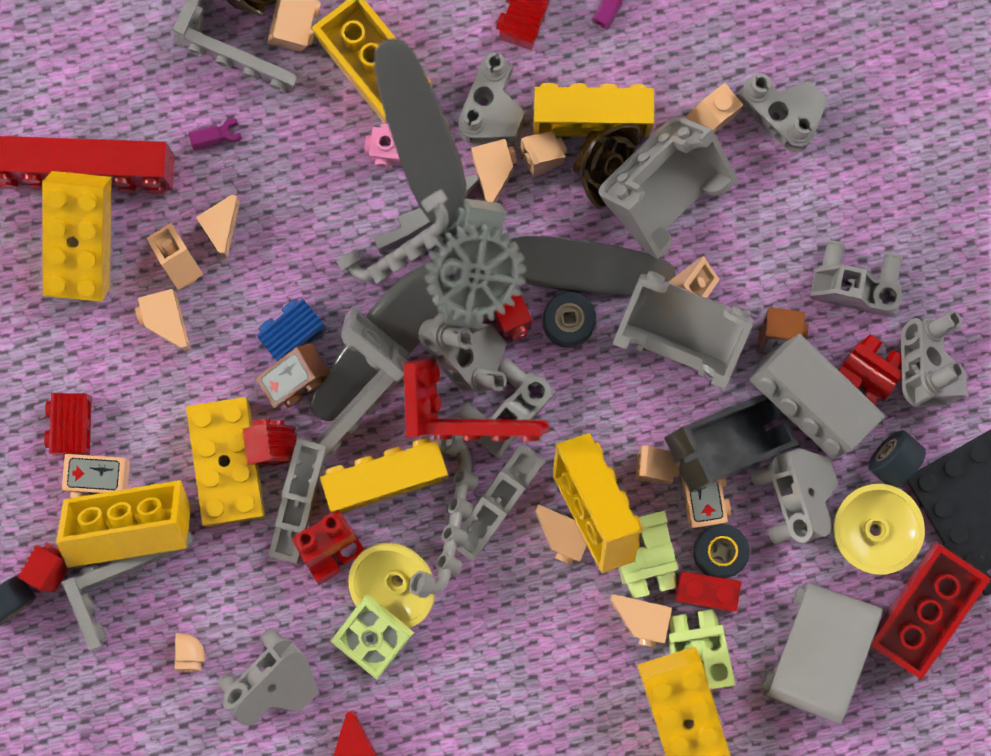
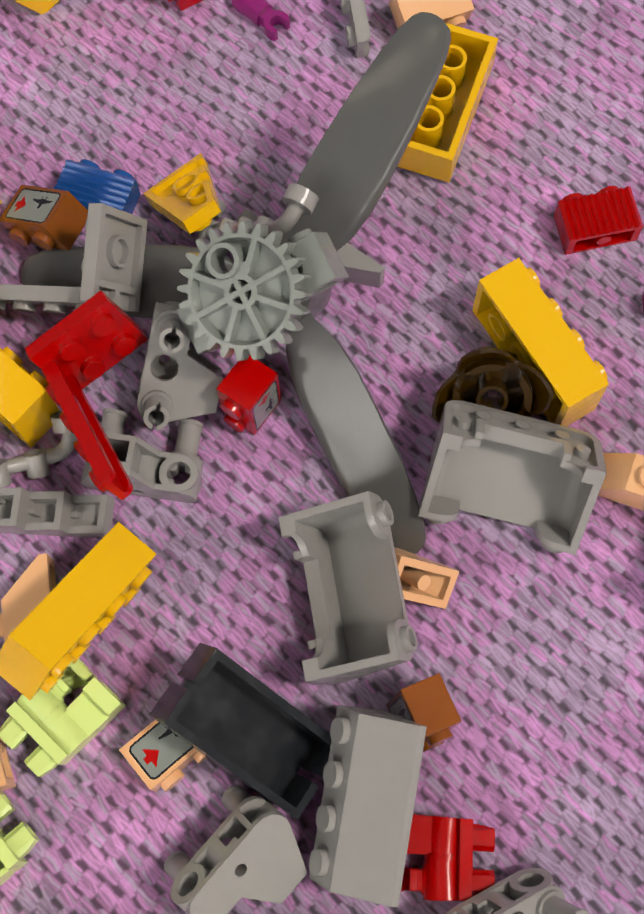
camera: 65 degrees right, 10 degrees down
light nougat slope [135,289,191,351] -> none
light nougat slope [147,223,204,290] -> none
light nougat slope [196,195,240,258] -> none
light grey piece [458,52,525,144] -> none
light nougat slope [471,139,517,203] -> none
light nougat slope [520,131,568,178] -> none
black wheel [542,292,596,348] -> none
light nougat slope [635,445,680,484] -> none
red brick [674,571,742,612] -> none
black wheel [693,524,750,578] -> none
light grey piece [810,240,903,317] -> none
none -> yellow wing [143,153,221,234]

